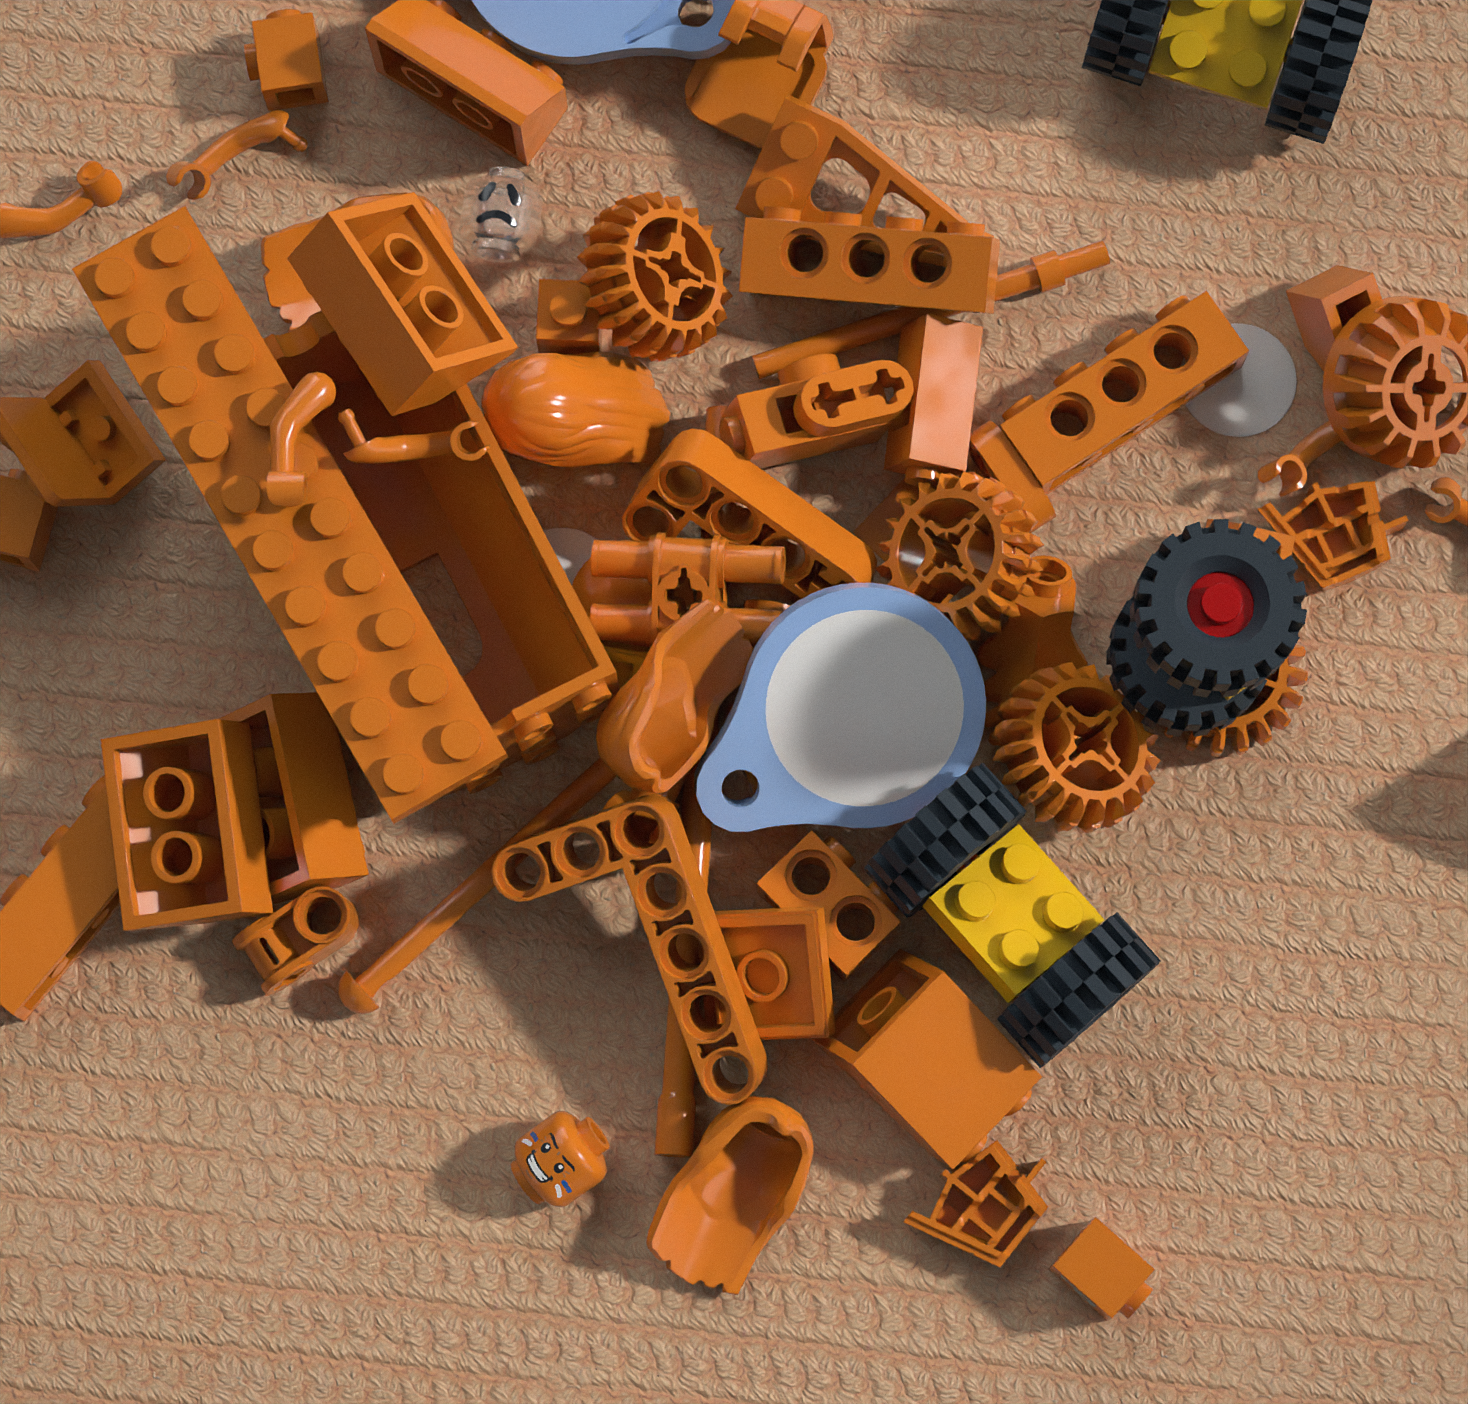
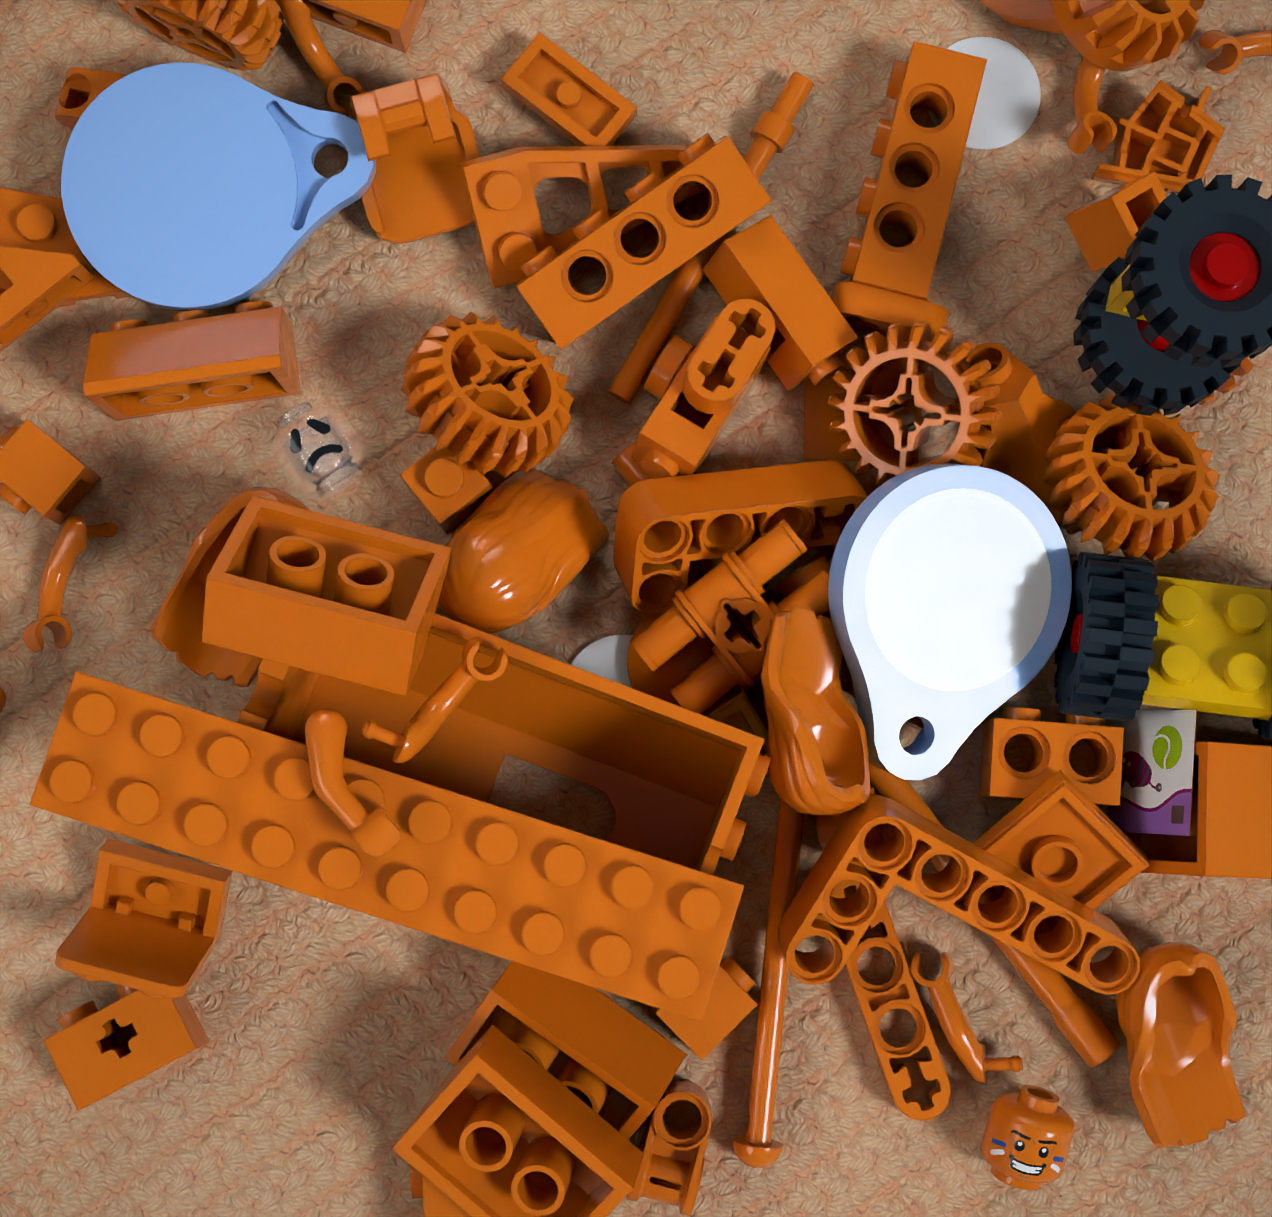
camera: 45 degrees left, 5 degrees up
none -> orange plate [501,32,637,146]
none -> orange brick [655,956,758,1061]
none -> orange beam [830,880,951,1121]
none -> orange piece [910,952,1023,1084]
none -> sticker [1108,710,1197,836]

